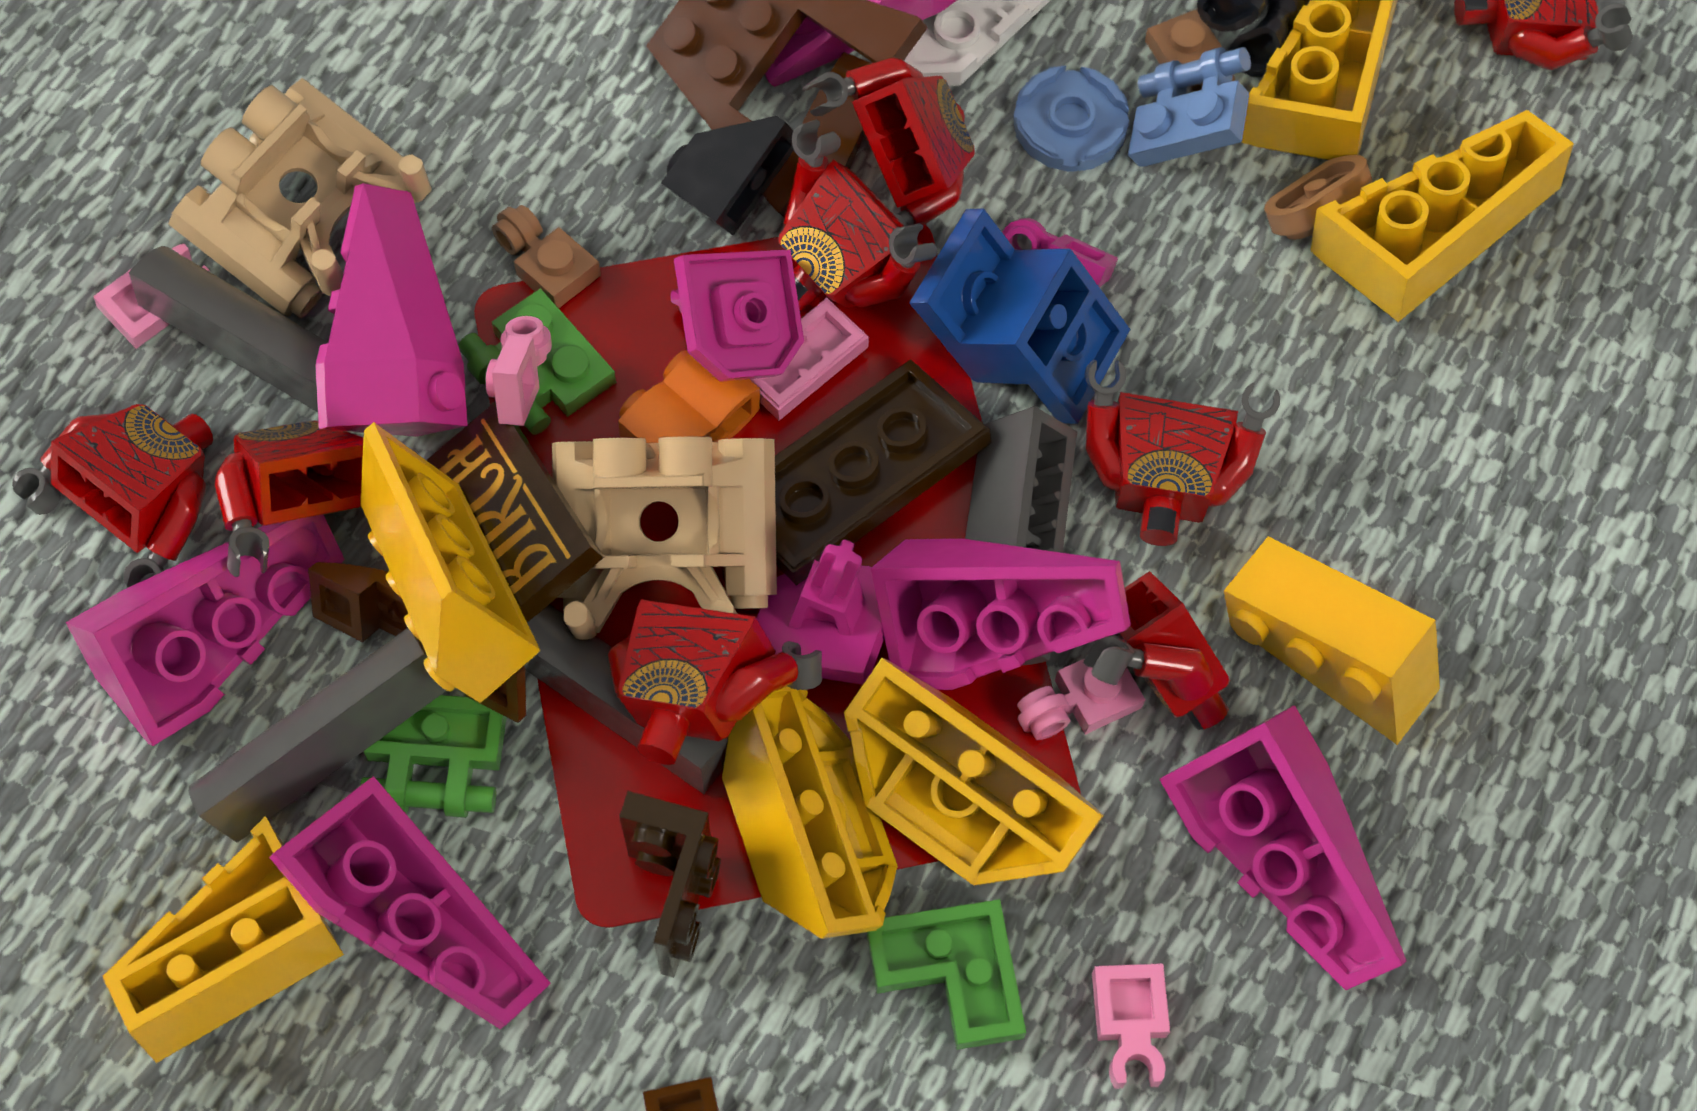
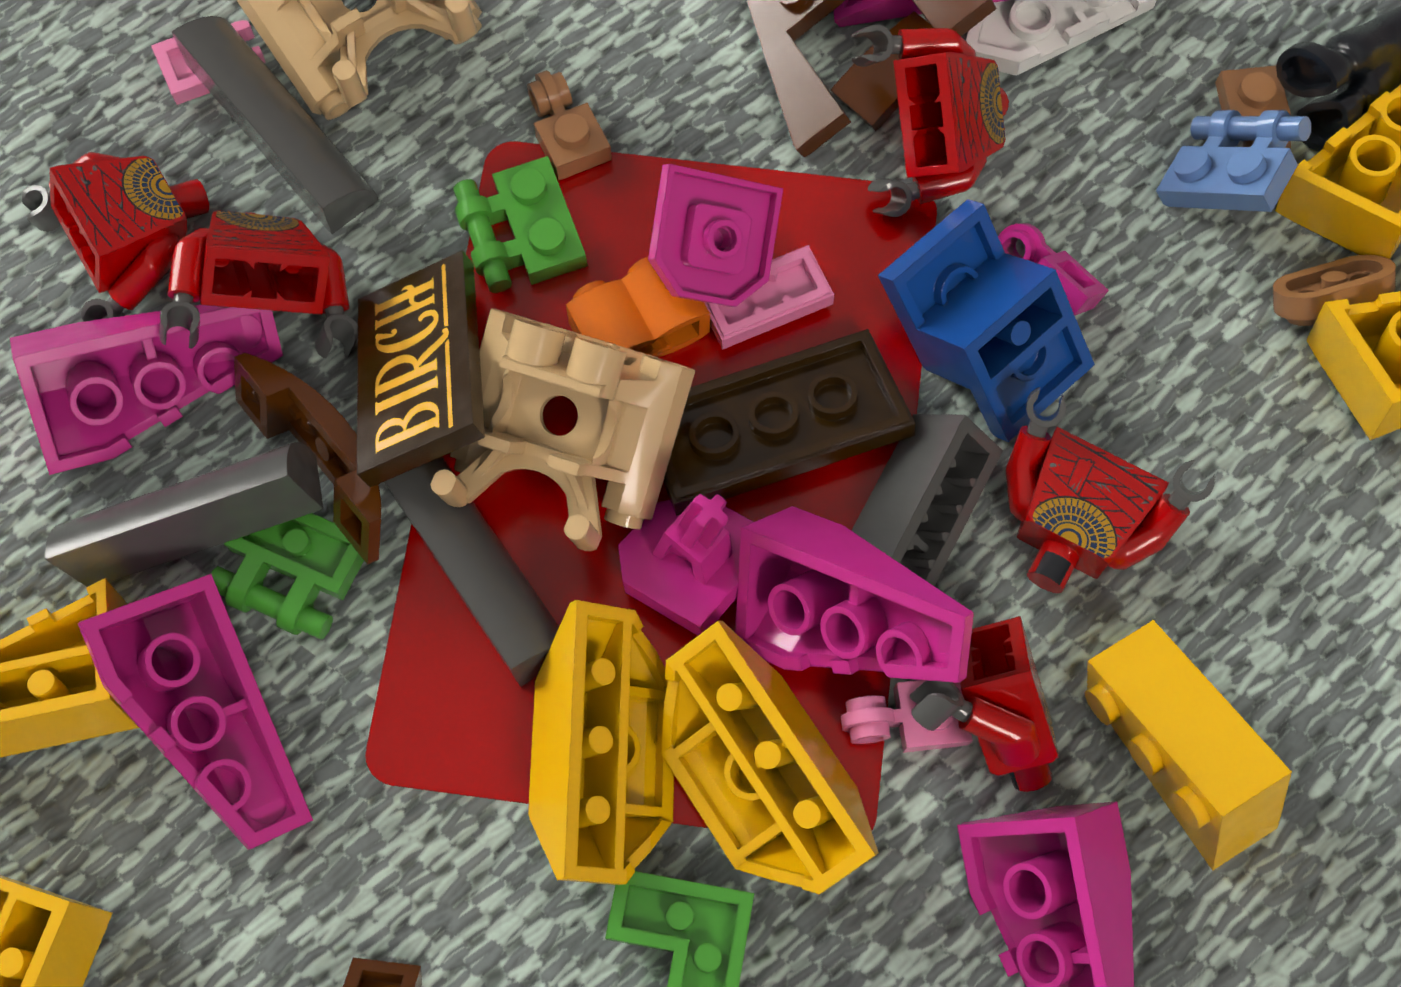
camera: 25 degrees right, 5 degrees up
dark pink wedge [315,183,468,437] -> none
yellow slope [361,422,541,703] -> none
bright pink plate [486,316,552,426] -> none
red torso [608,599,822,765] -> none
dark brown bracket [619,791,721,978] -> none
black slope [661,116,794,236] -> none
torso [778,119,937,314] -> none
medium blue tile [1013,66,1129,172] -> none

